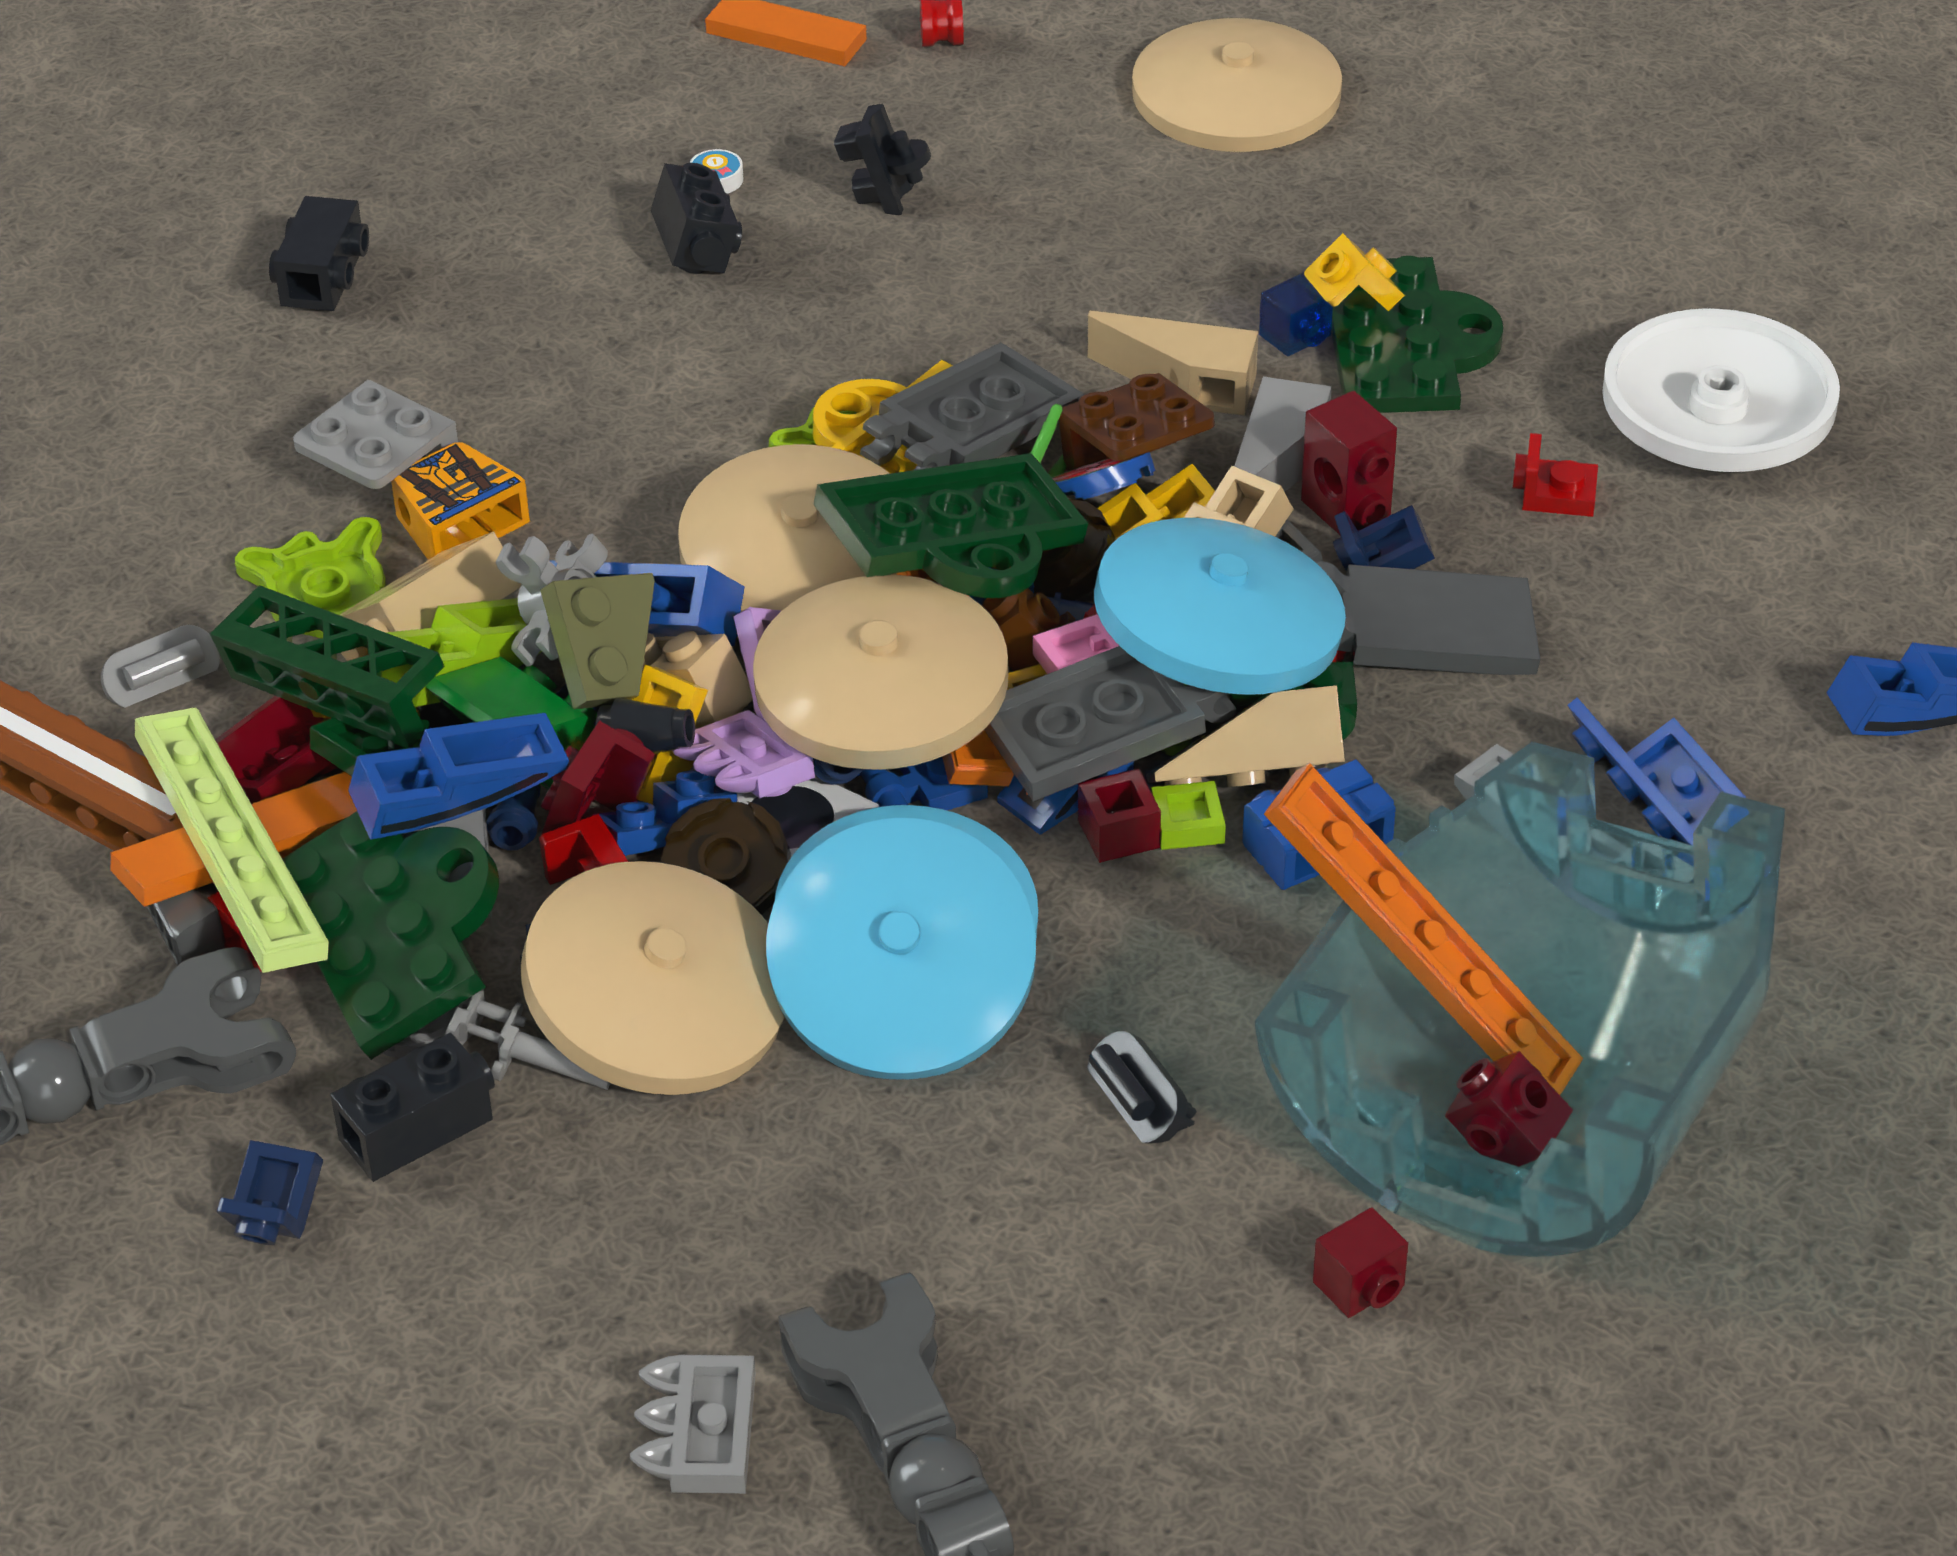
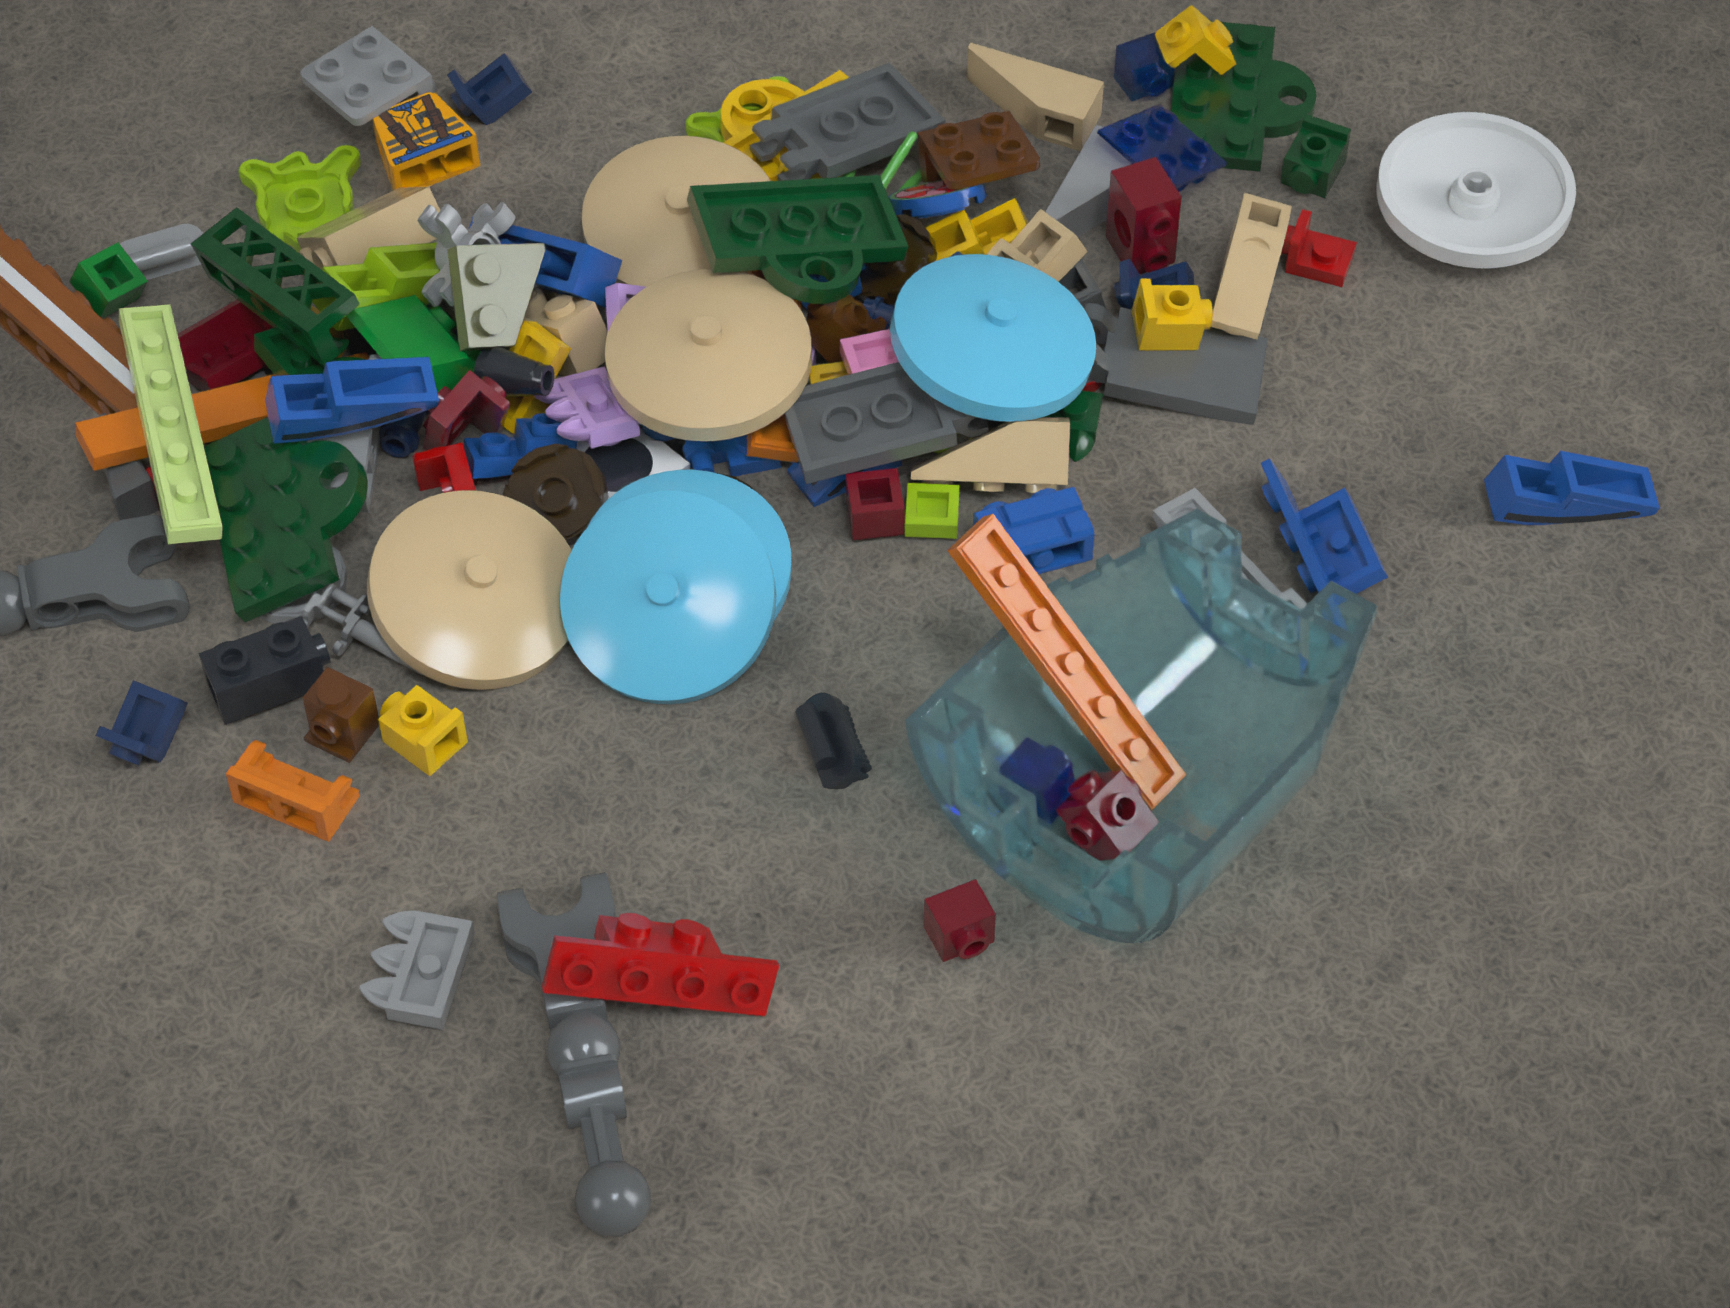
camera: 10 degrees right, 10 degrees up
none -> green plate [69,242,148,319]
none -> orange hinge [226,740,360,842]
none -> reddish brown brick [302,667,379,763]
none -> yellow brick [378,685,468,776]
none -> dark blue bracket [447,53,532,125]
none -> red bracket [541,913,780,1016]
none -> clear blue plate [999,737,1075,824]
none -> clear blue hinge [1097,104,1227,192]
none -> yellow brick [1131,279,1213,351]
none -> tan slope [1211,193,1292,340]
none -> dark green brick [1280,114,1351,198]

